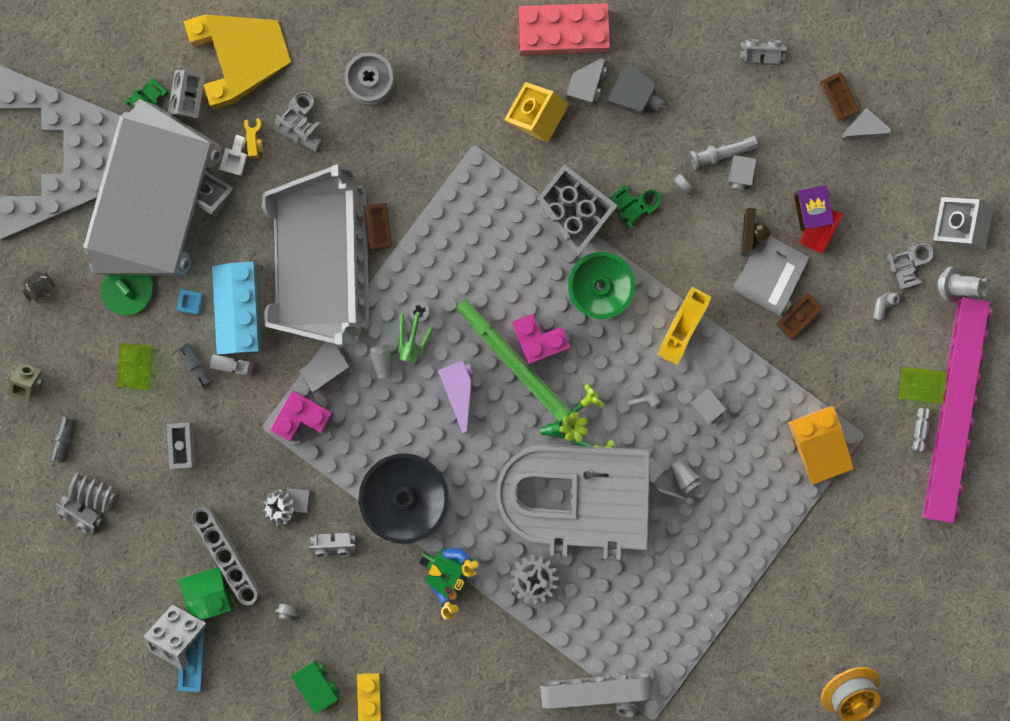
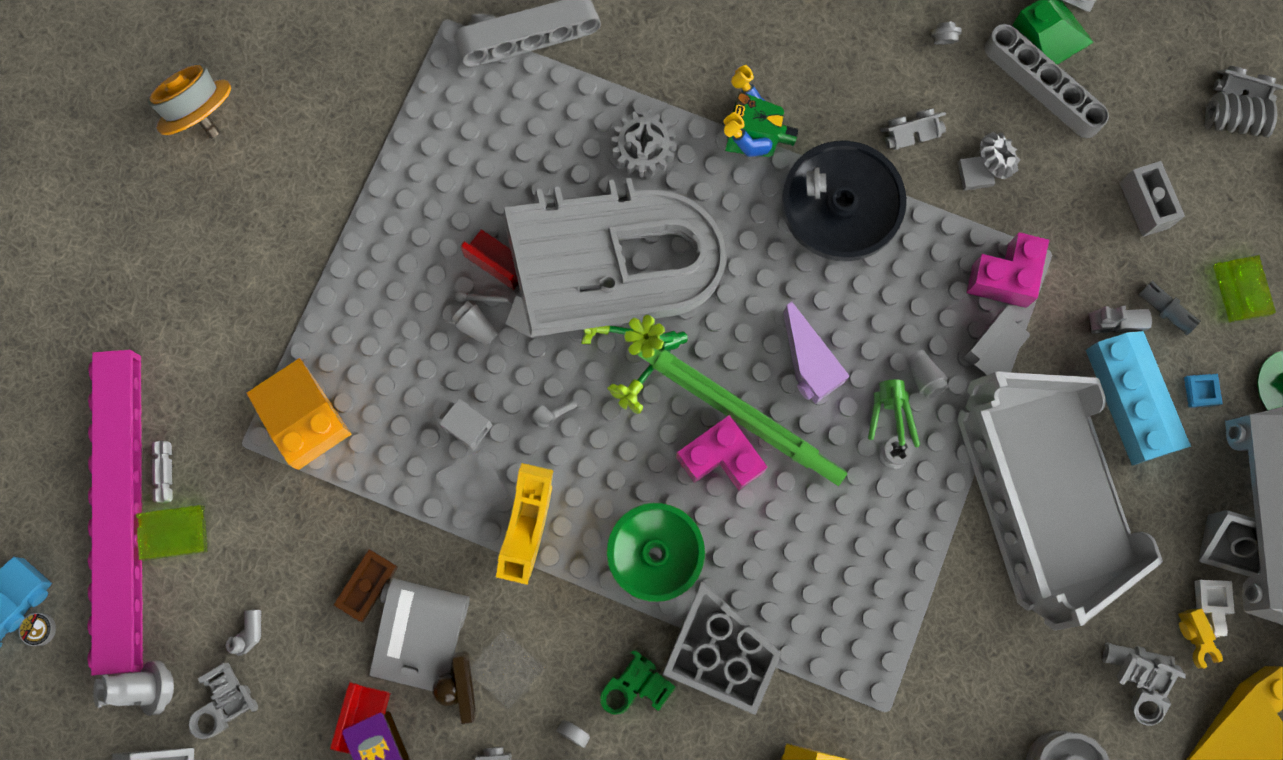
camera: 160 degrees right, 10 degrees down
reddish brown plate [363,203,392,250] -> none
none -> red panel [460,229,519,290]
none -> light grey plate [807,167,826,199]

